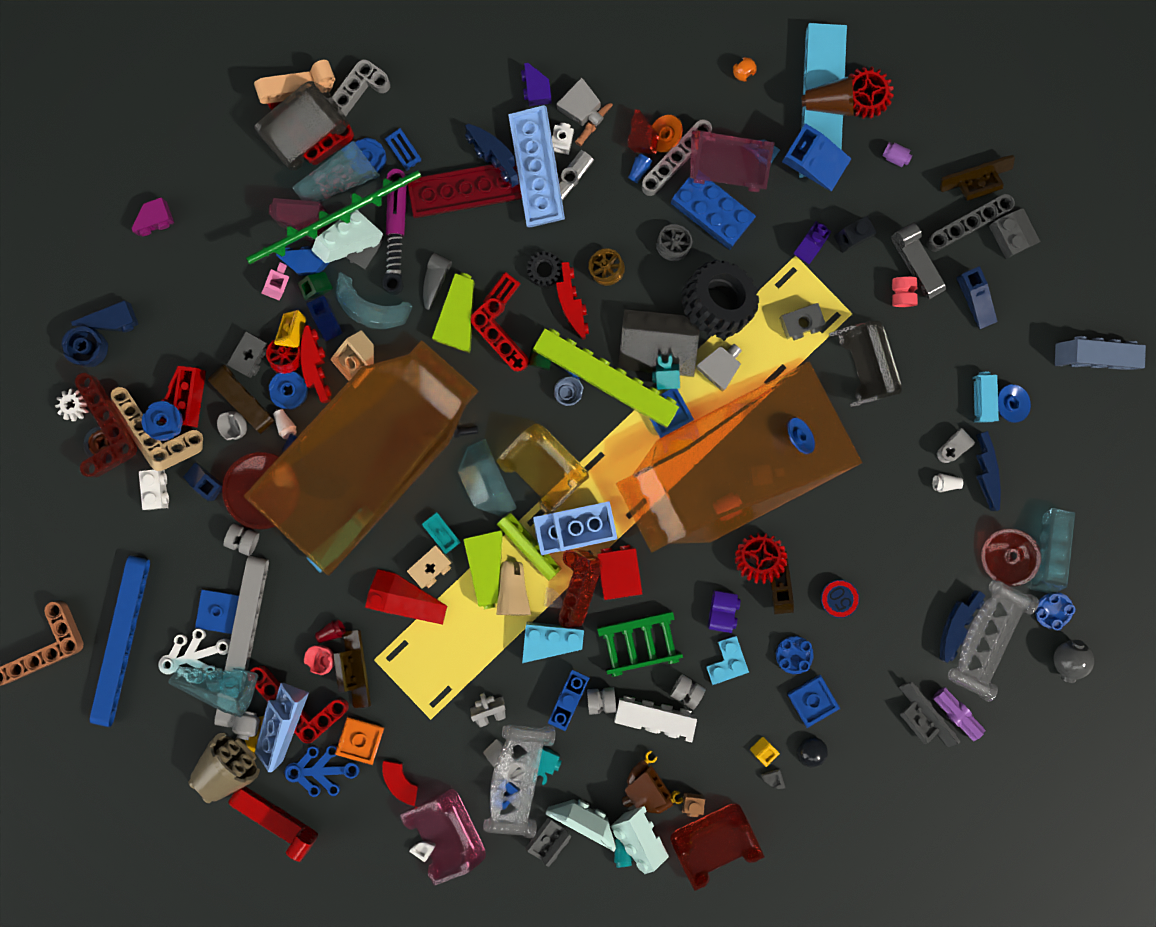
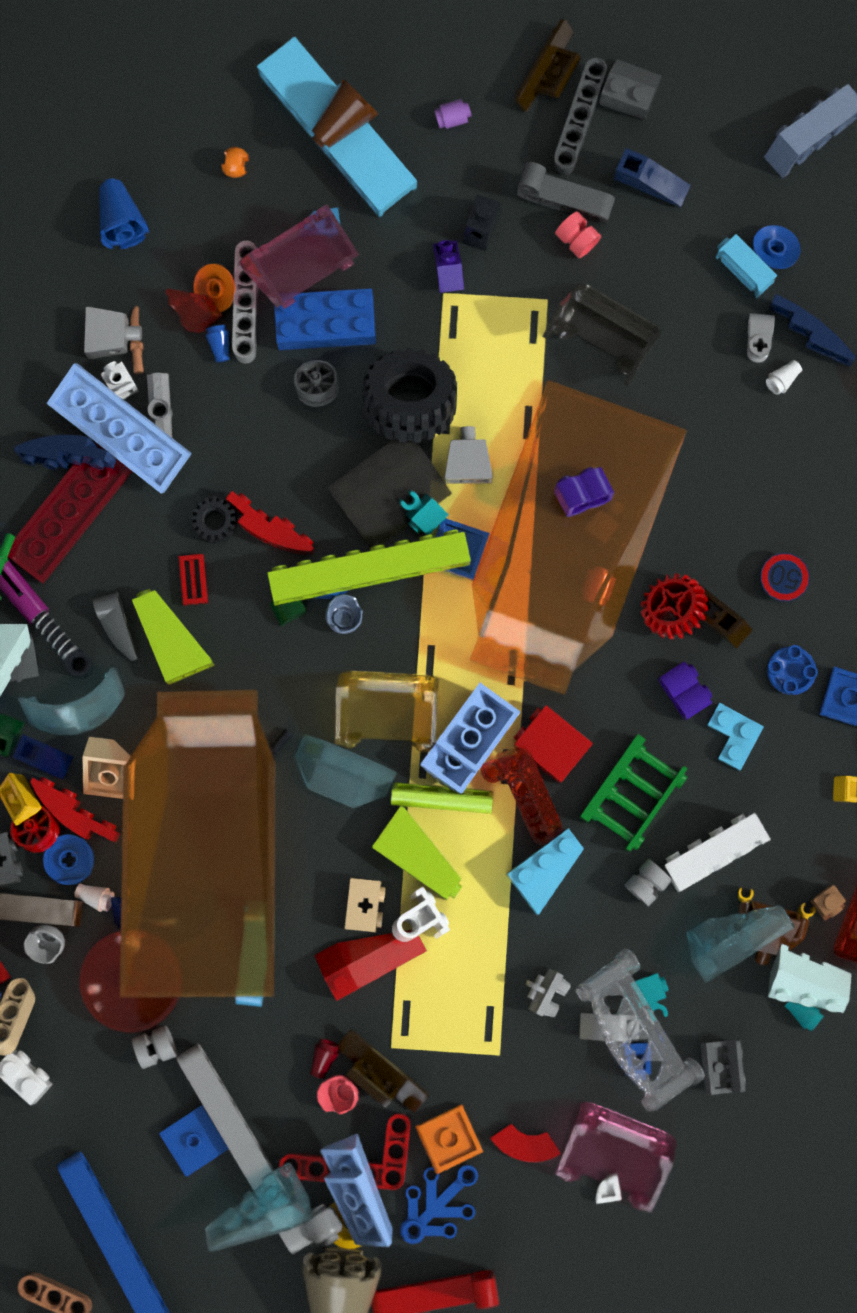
camera: 35 degrees left, 5 degrees down
white plant [158,629,230,683] -> none
dark blue slope [183,462,226,501] -> none
teal plate [422,512,461,554] -> none
red beam [471,298,529,372] -> none
tan piece [496,561,531,616] -> none
dark purple slope [521,63,552,106] -> none
clear tile [544,587,563,609] -> none
light aqua wedge [546,799,616,852] -> none
blue slope [548,670,590,731] -> none
pearl gold wheel [588,248,625,286] -> none
light grey wheel [670,674,706,710] -> none
dark grey brick [779,303,826,341] -> none
blue slope [782,123,851,191] -> none
blue dish [787,418,815,454] -> none
red gear [848,66,894,119] -> none
none -> blue cone [99,178,149,249]
none -> white pin [392,887,450,942]
none -> dark purple brick [554,467,614,517]
none -> clear light blue wedge [687,905,795,983]

